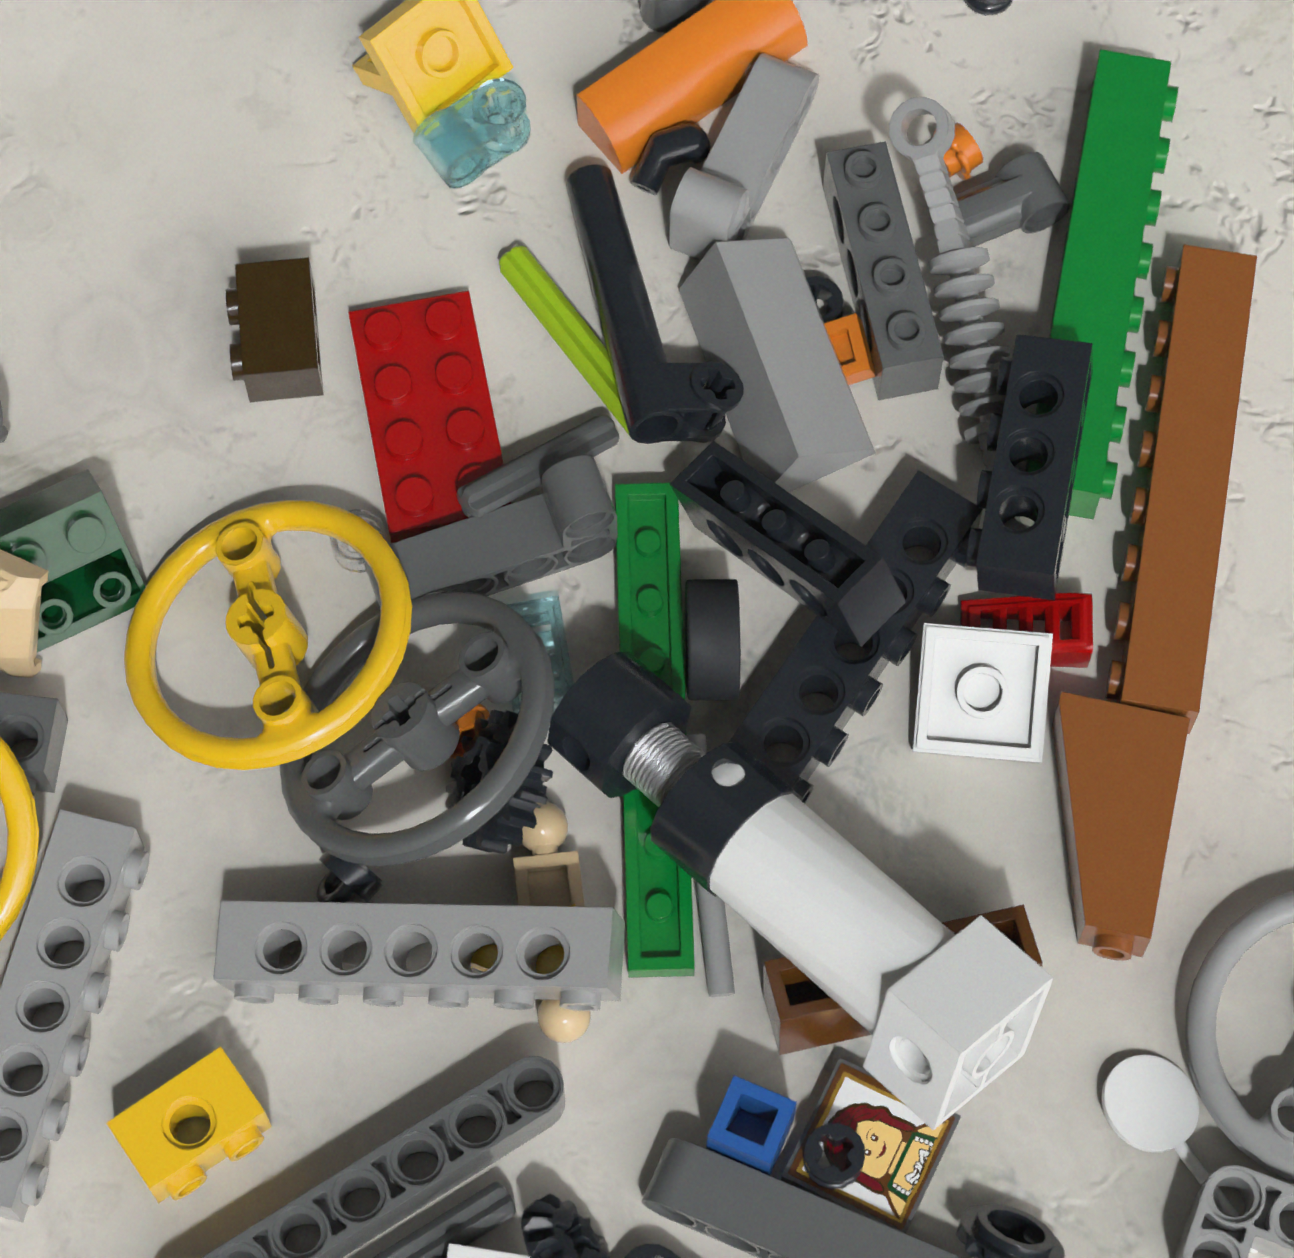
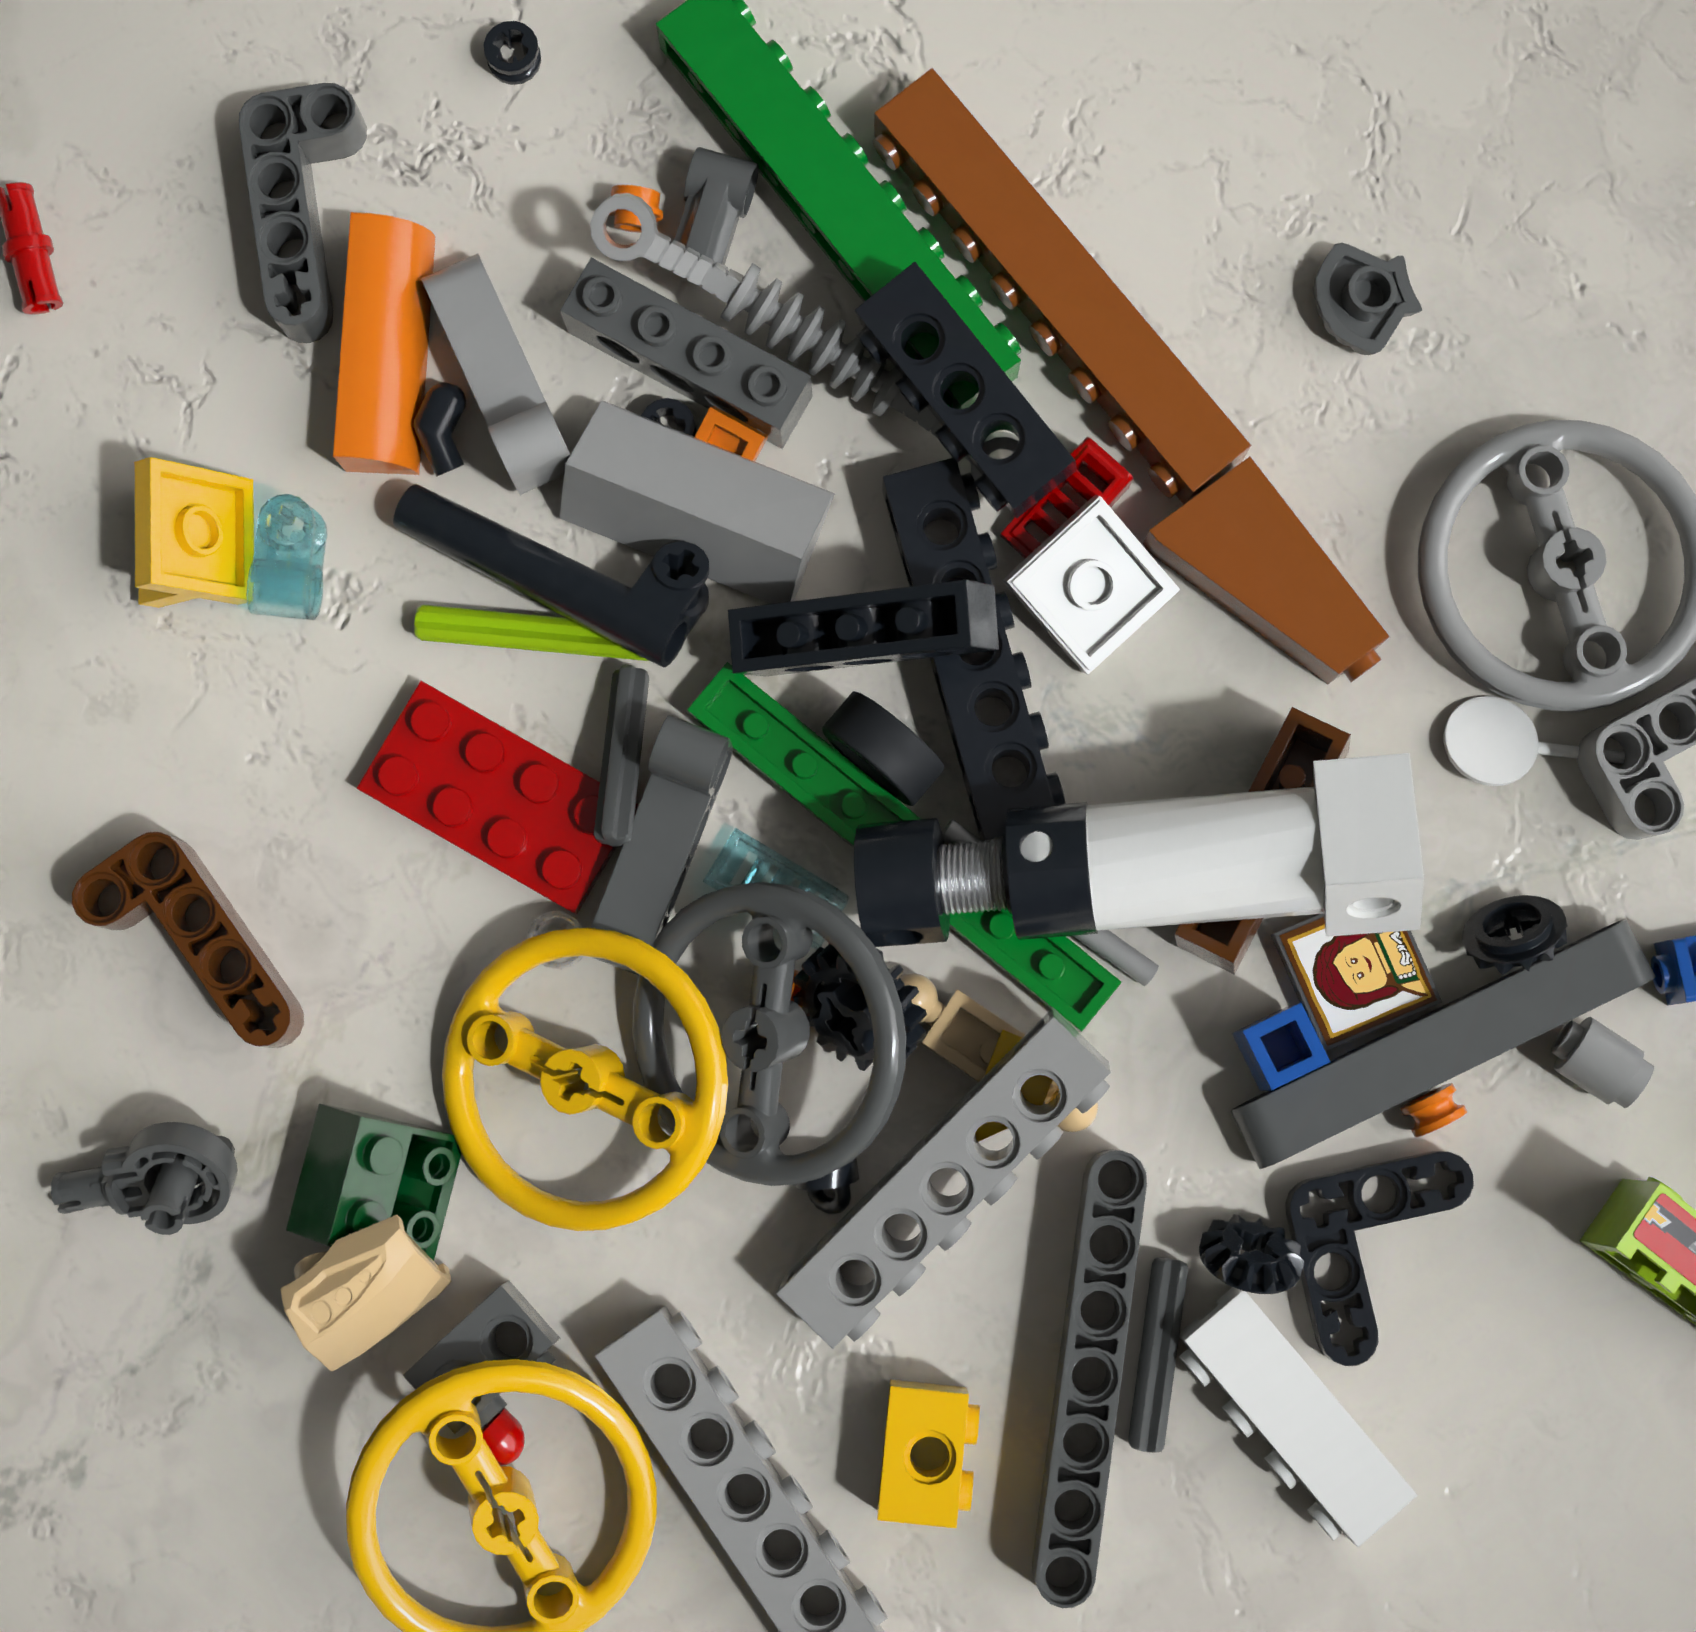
camera: 45 degrees left, 15 degrees up
dark brown brick [226,257,324,402] -> none
black bush [803,1123,865,1190] -> none
none -> reddish brown beam [72,832,304,1048]

